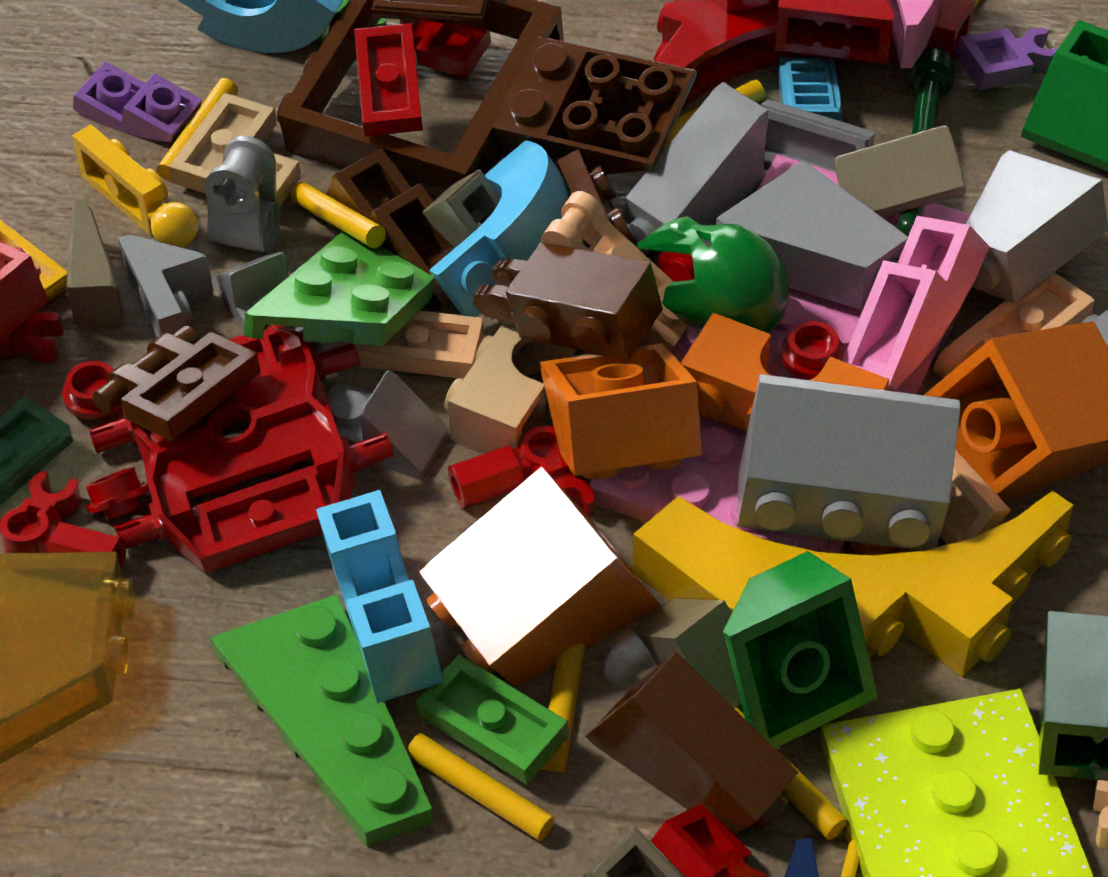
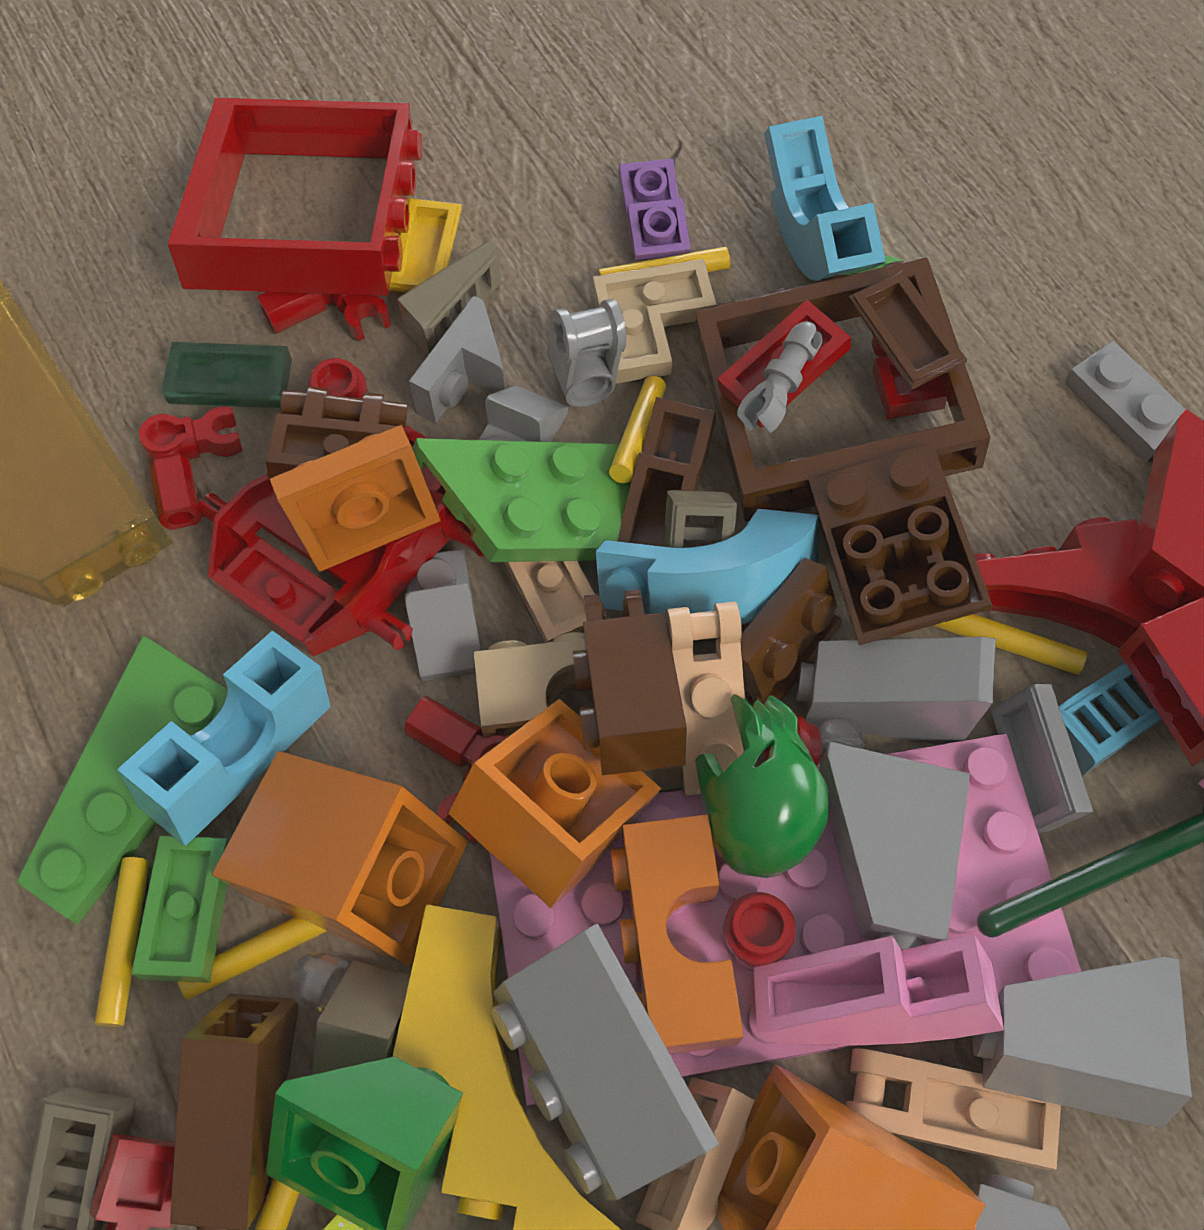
camera: 55 degrees right, 15 degrees up
yellow plate [72,124,198,248] -> none
red plate [85,467,150,520] -> none
dark tan slope [834,126,966,217] -> none
none -> orange plate [270,425,441,572]
none -> light grey piece [737,321,823,433]

